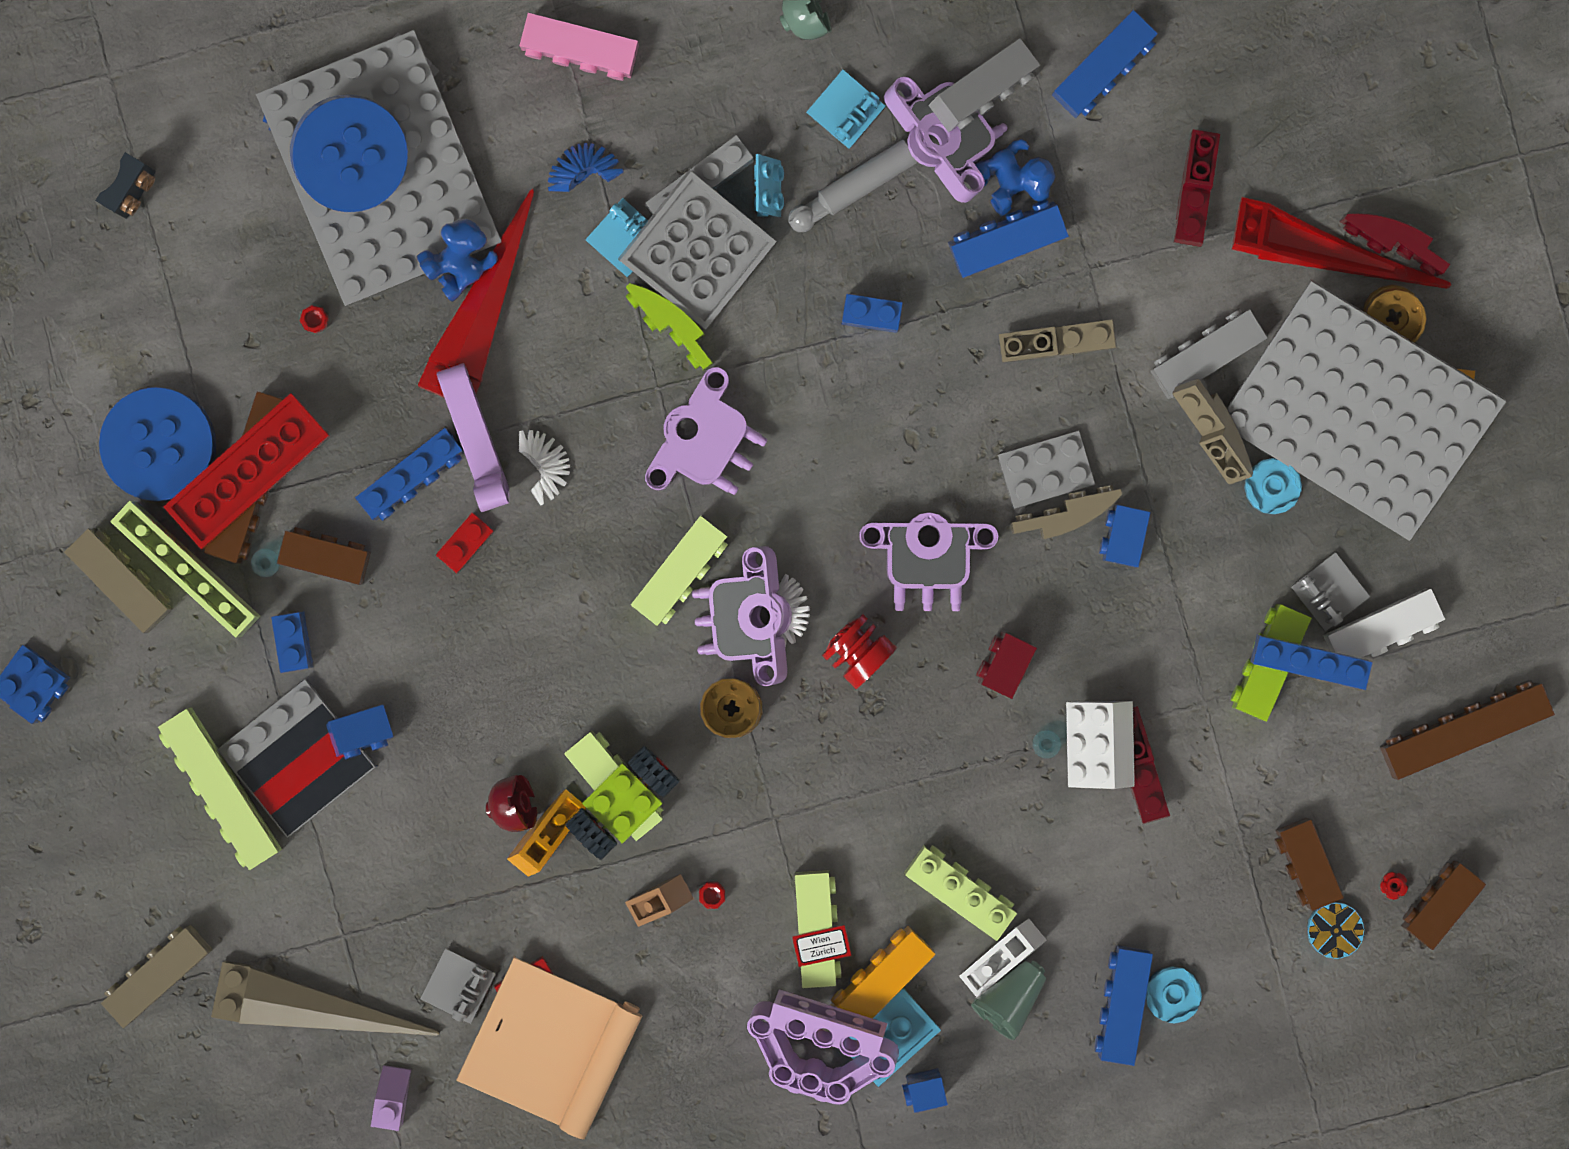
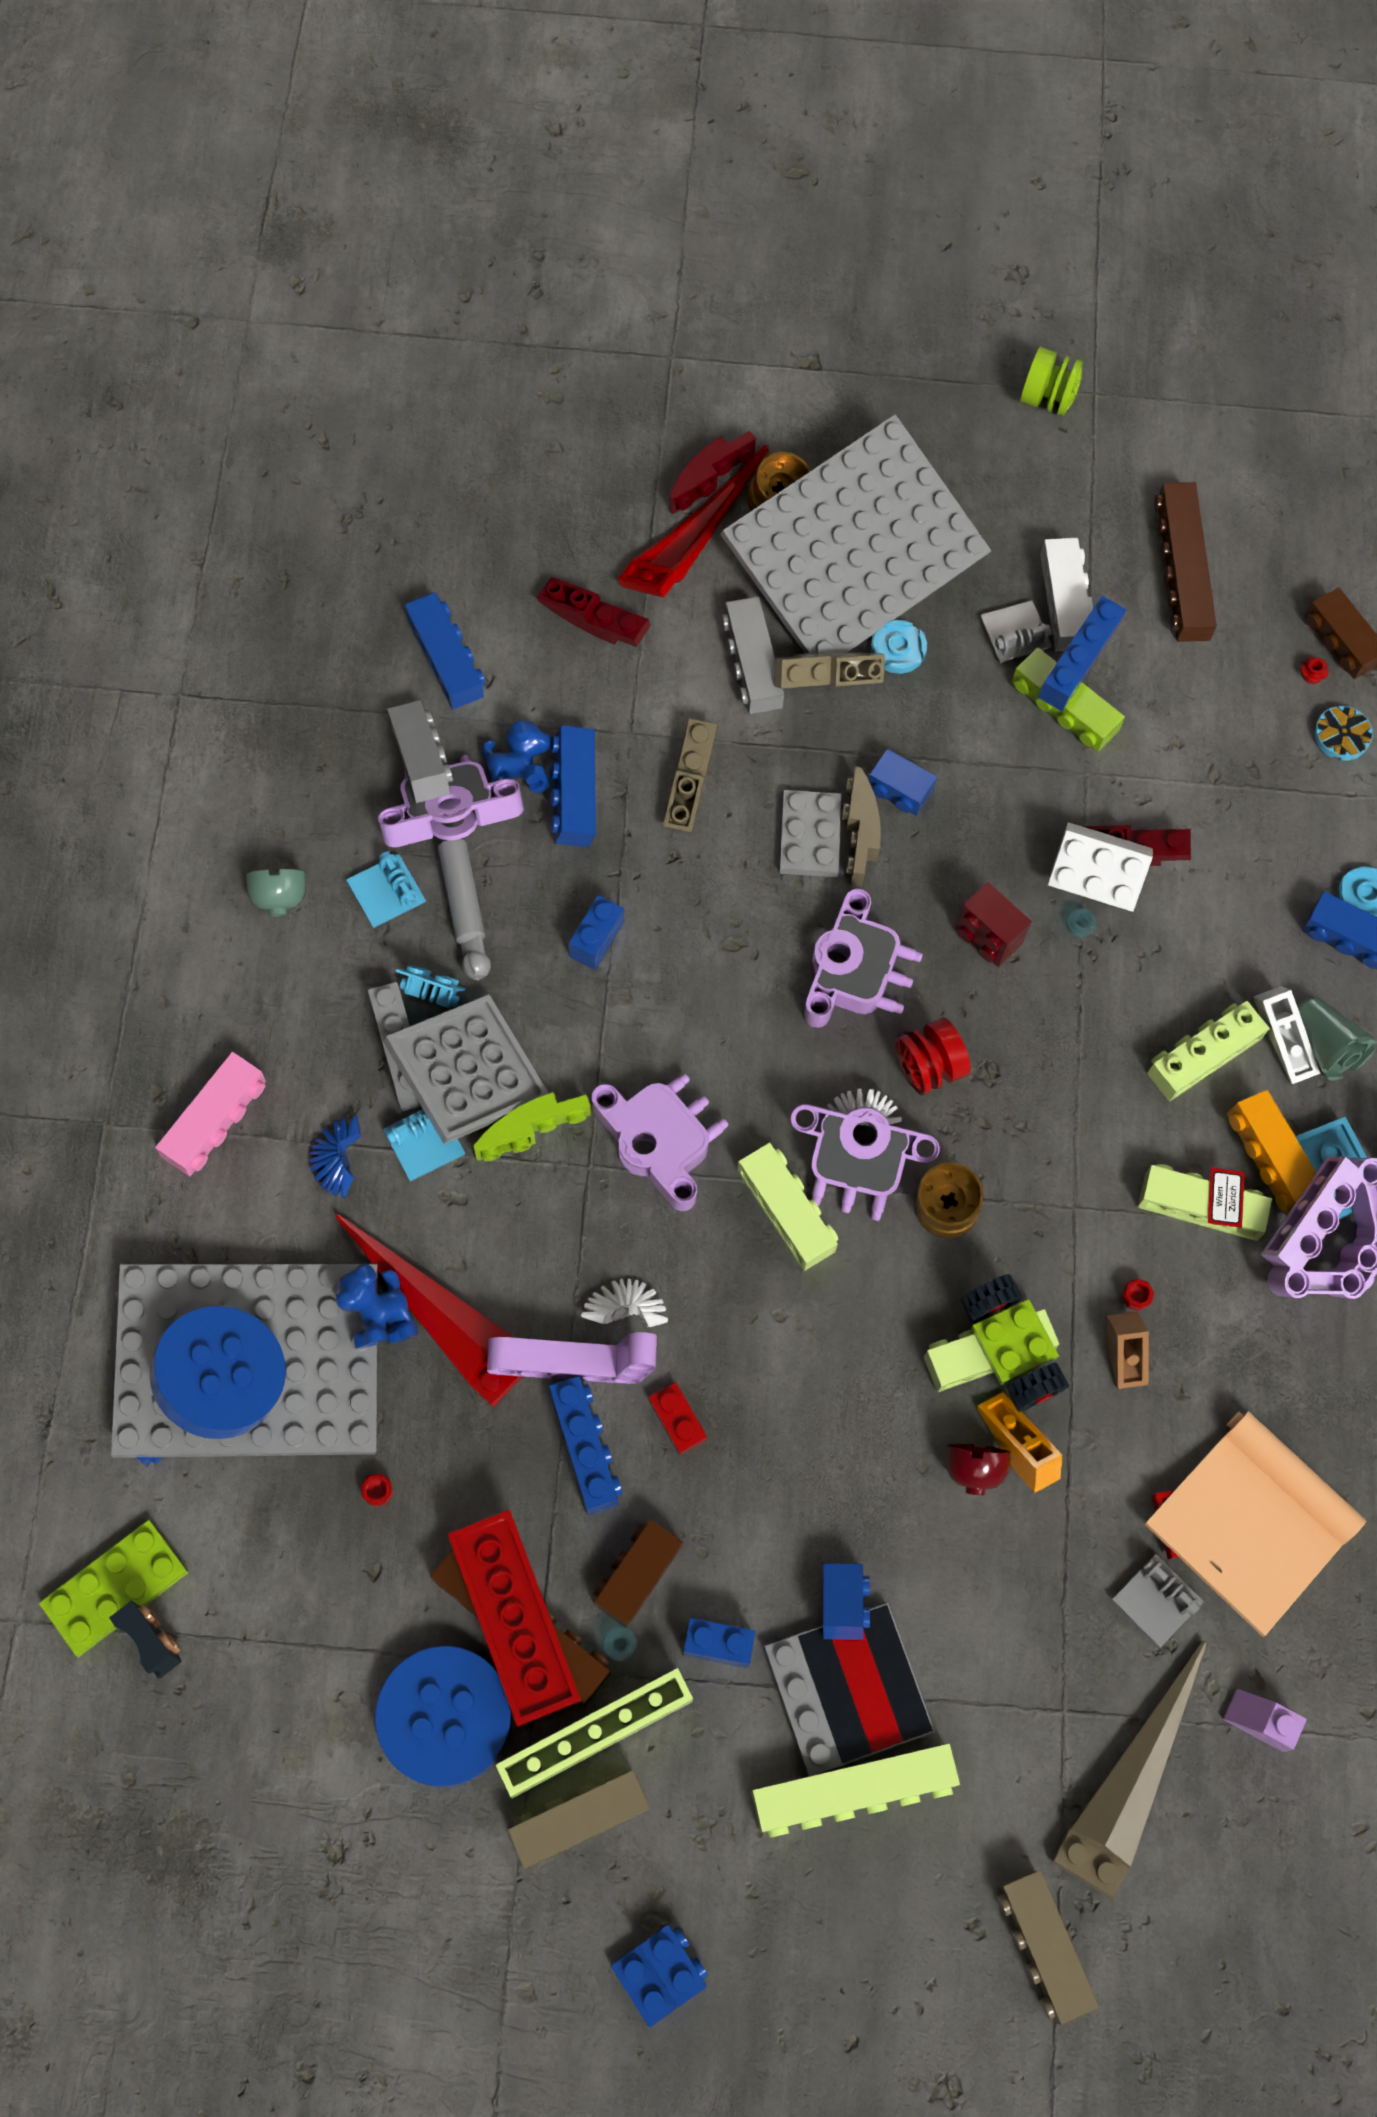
camera: 75 degrees left, 20 degrees down
reddish brown brick [1274,817,1343,911] -> none
none -> lime plate [39,1520,189,1657]

